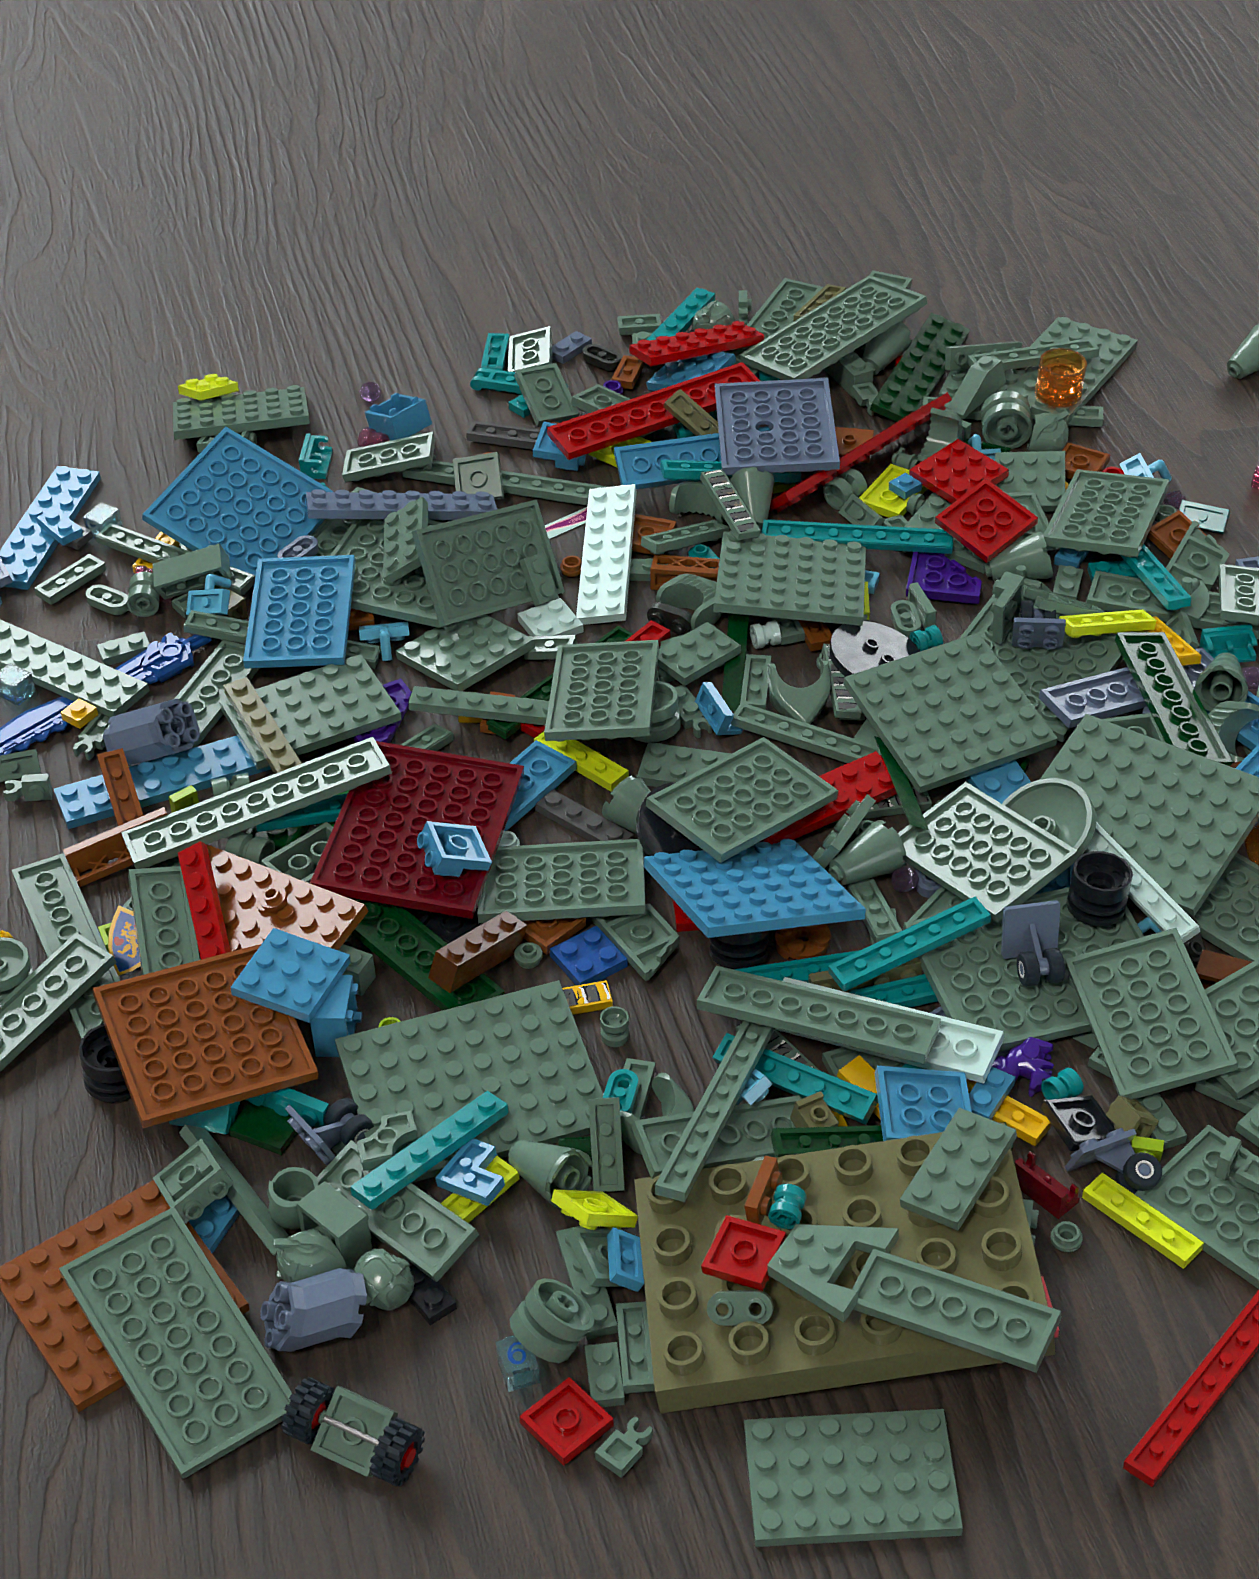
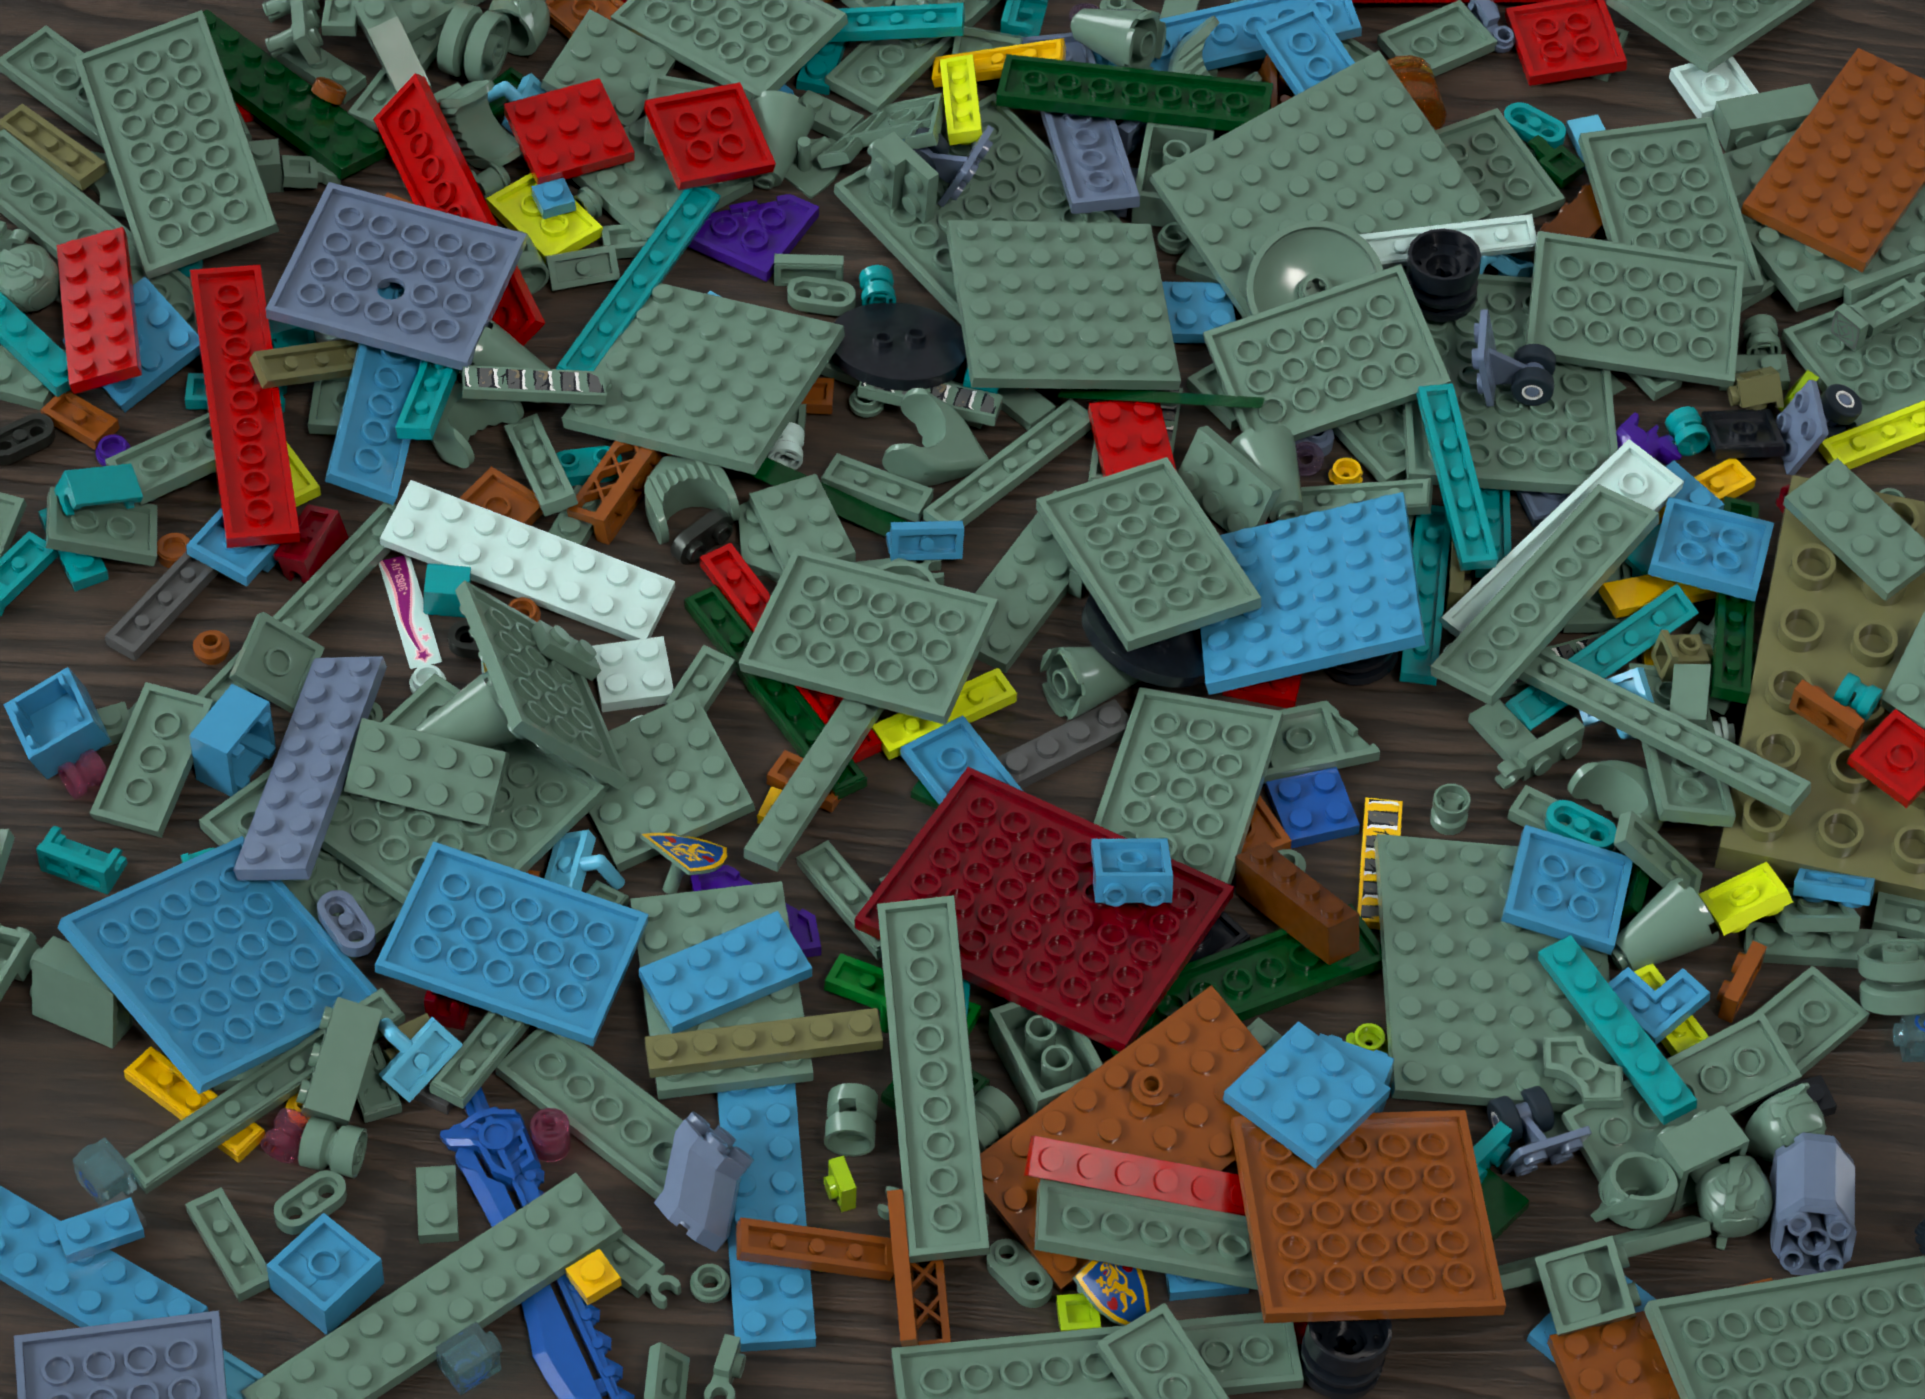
camera: 75 degrees left, 10 degrees up
none -> teal hinge [54,463,143,516]
none -> dark azure container [189,684,276,797]
none -> dark azure container [266,1213,385,1335]
none -> dark red hinge [273,504,349,584]
none -> dark orange tile [311,77,347,105]
none -> teal panel [423,563,471,618]
none -> clear pink wheel [530,1108,571,1162]
none -> dark azure plate [639,911,812,1033]
none -> shield [640,833,727,894]
none -> sand green plate [690,1264,730,1303]
none -> yellow plate [1328,458,1363,485]
none -> sand green plate [1468,699,1537,761]
none -> sand green plate [1495,717,1585,790]
none -> dark azure plate [1501,825,1633,955]
none -> sand green tile [1670,664,1712,728]
none -> dark orange plate [1716,941,1767,1023]
none -> sand green wheel [1742,314,1782,355]
none -> sand green plate [1752,965,1870,1075]

